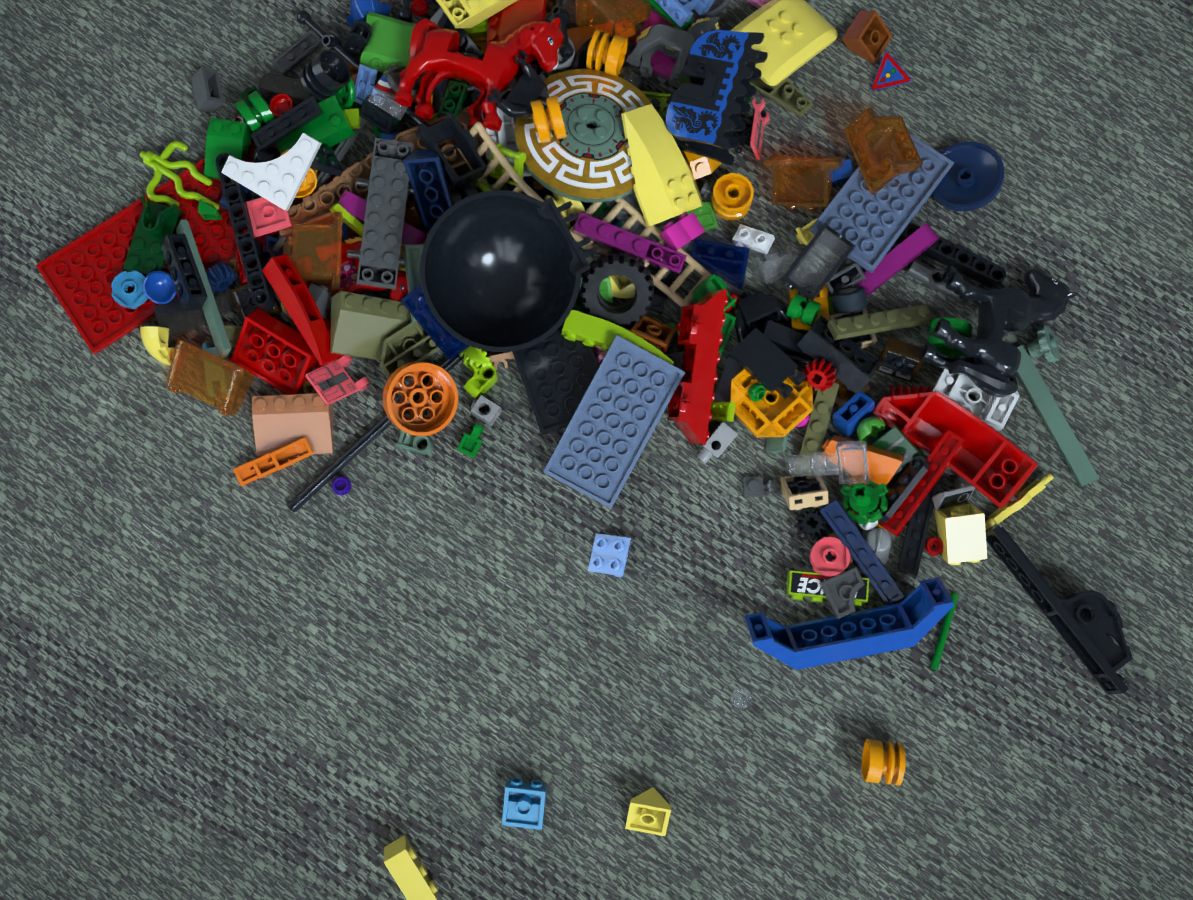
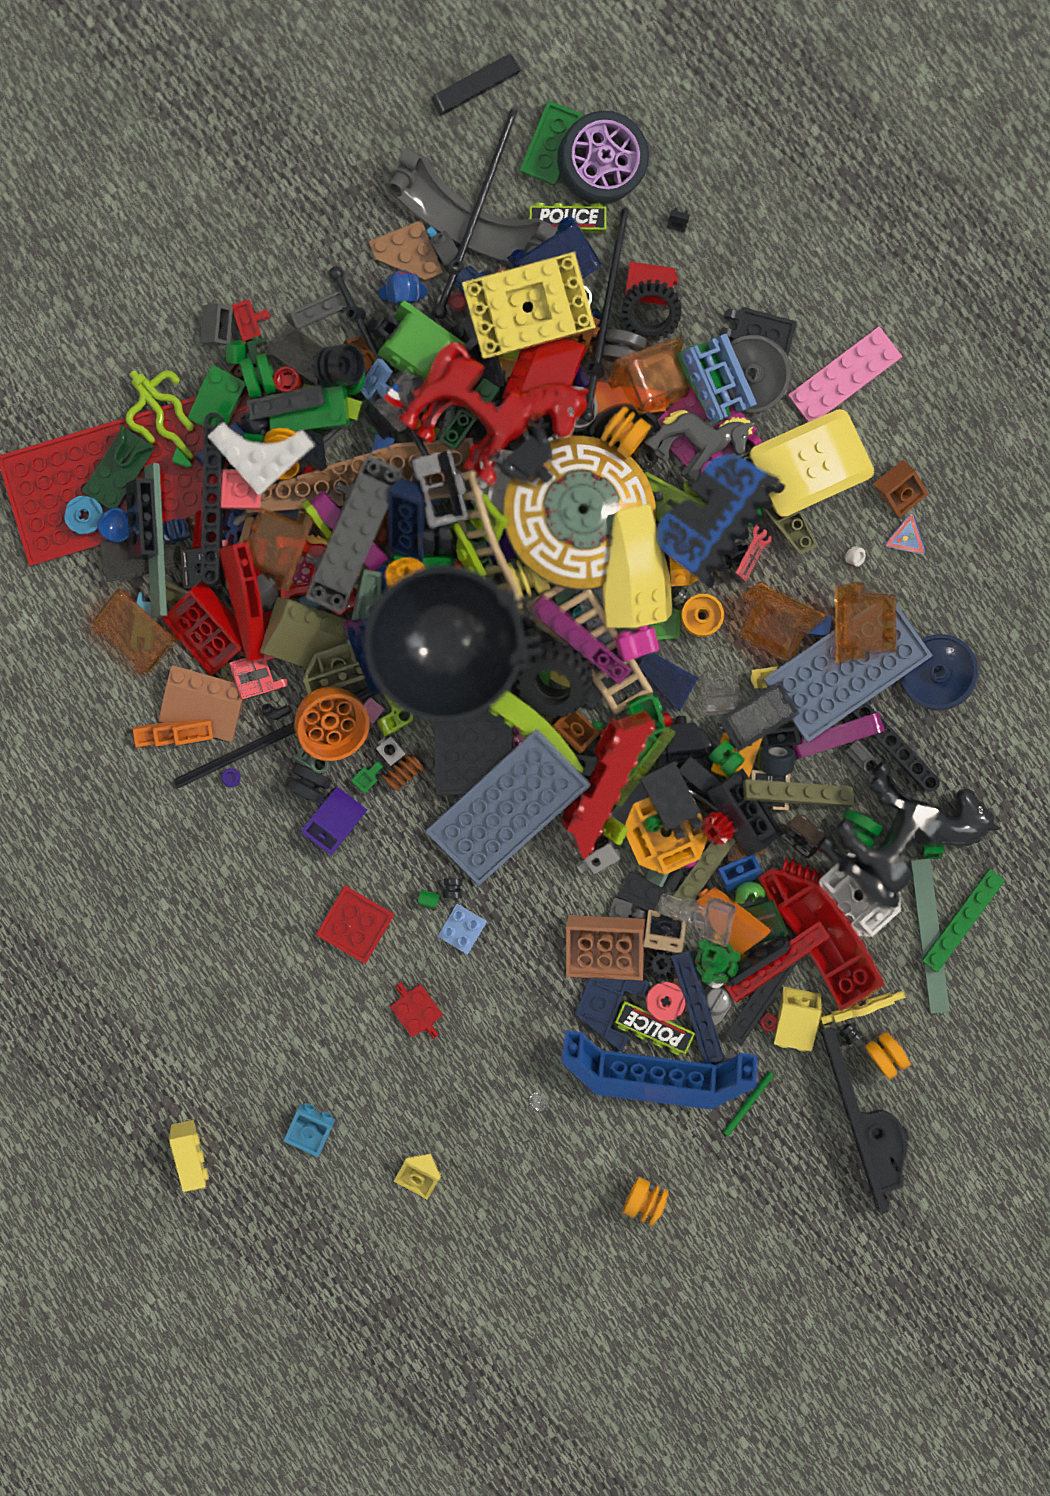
camera: 15 degrees right, 10 degrees up
light yellow brick [140,326,179,367] -> none
light orange wheel [530,95,567,144] -> none
white plate [732,224,775,254] -> none
dark grey tile [819,567,865,619] -> none
slope [932,485,975,510] -> none
sand green plant [1027,325,1061,363] -> none
none -> green brick [226,340,246,364]
none -> red plate [231,299,270,342]
none -> black arm [262,704,291,720]
none -> black wheel [283,762,333,804]
none -> dark purple slope [301,786,367,855]
none -> red plate [316,885,395,964]
none -> bright pink tile [364,697,385,724]
none -> dark orange piece [381,752,424,791]
none -> red plate [390,982,444,1039]
none -> green brick [418,889,440,910]
none -> black wheel [443,878,463,898]
none -> nougat slope [566,915,645,981]
none -> dark blue wing [575,978,649,1052]
none -> clear neon green axle [615,727,676,807]
none -> black plate [618,871,665,911]
none -> black brick [663,869,684,890]
none -> black wheel [839,1022,863,1046]
none -> white tile [845,546,866,566]
none -> light orange wheel [864,1031,911,1081]
none -> green plate [921,869,1005,972]
none -> green tile [922,845,944,859]

